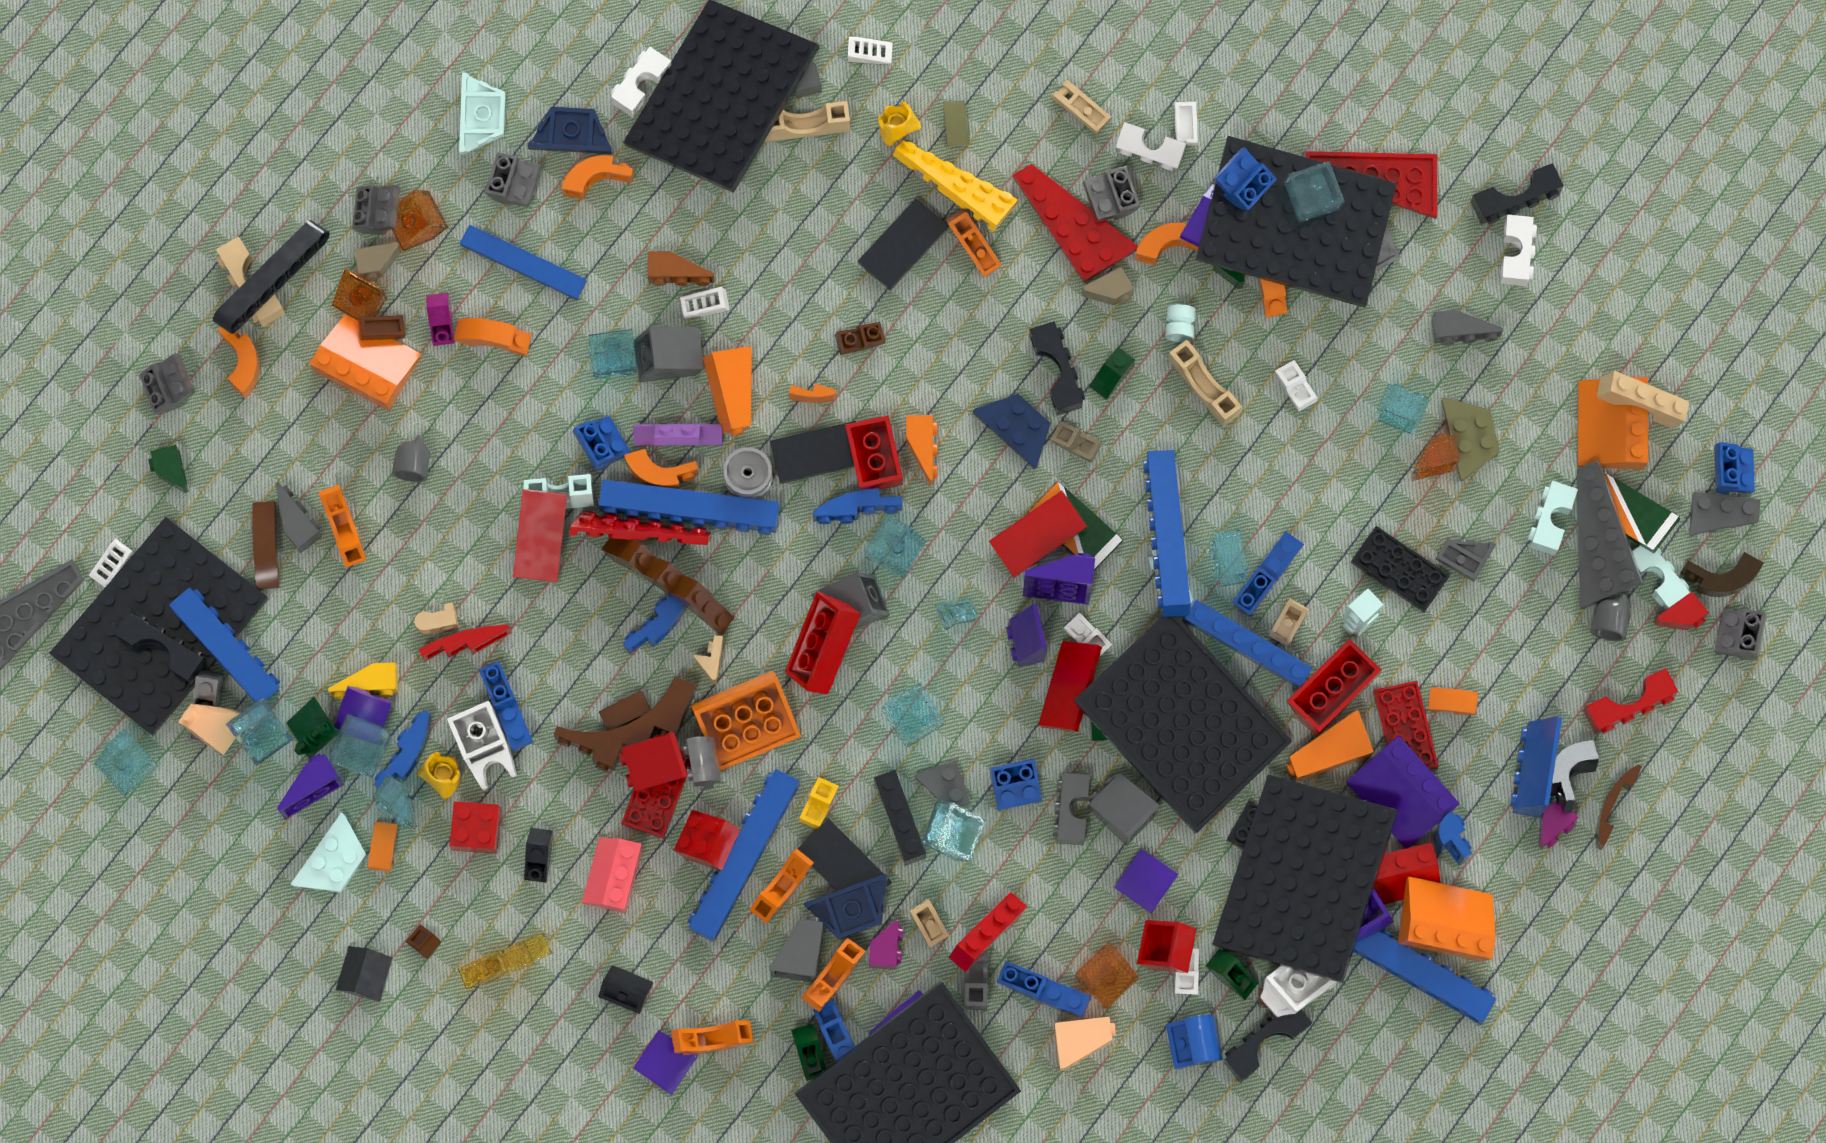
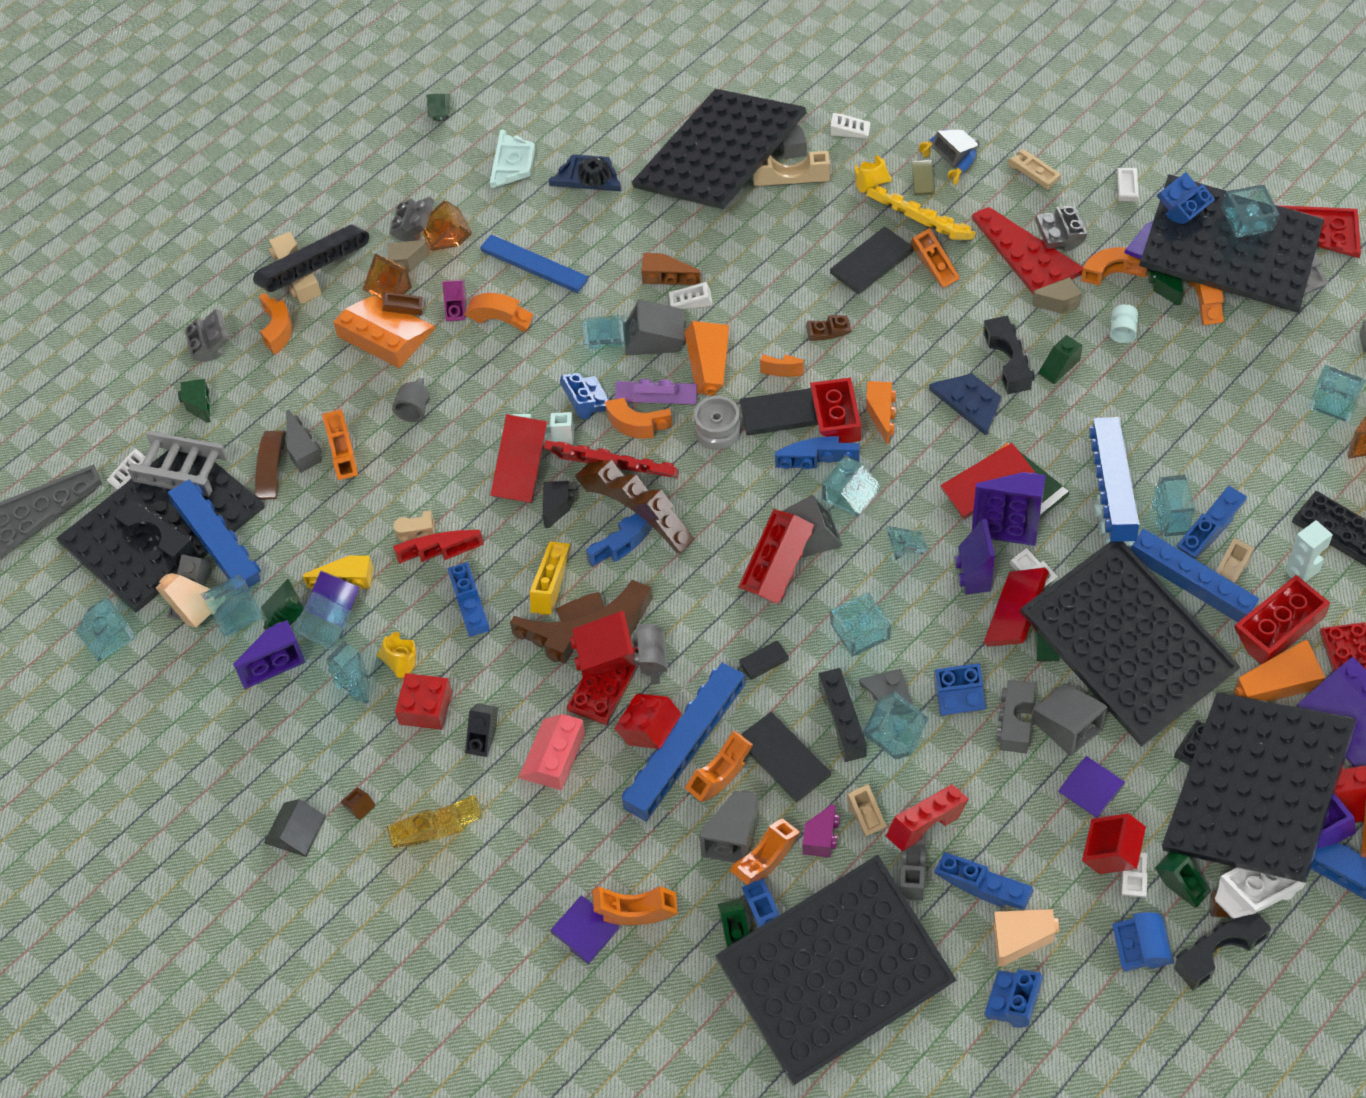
camera: 10 degrees right, 20 degrees down
light aqua wing [291,812,367,893] -> none
orange slope [368,821,398,872] -> none
blue slope [374,709,431,793] -> none
white brick [447,701,517,790] -> none
flat silver brick [484,152,542,208] -> none
orange arch [561,155,634,200] -> none
black panel [598,966,653,1014] -> none
blue brick [599,480,780,535] -> none
white arch [611,47,671,118] -> none
orange slope [690,670,801,771] -> none
tan slope [693,635,724,685] -> none
yellow slope [799,777,839,829] -> none
dark blue wing [804,874,888,939] -> none
dark tan slope [1050,421,1102,463] -> none
clear orange slope [1075,942,1139,1010] -> none
white arch [1116,122,1187,171] -> none
tan arch [1168,340,1242,427] -> none
white slope [1275,360,1318,412] -> none
none -> light grey fence [128,431,228,497]
none -> dark green slope [426,93,450,120]
none -> yellow slope [530,541,570,615]
none -> black slope [542,481,574,528]
none -> black gear [578,156,610,188]
none -> black tile [739,640,789,680]
none -> dark grey torso [919,130,979,185]
none -> blue brick [984,969,1043,1028]

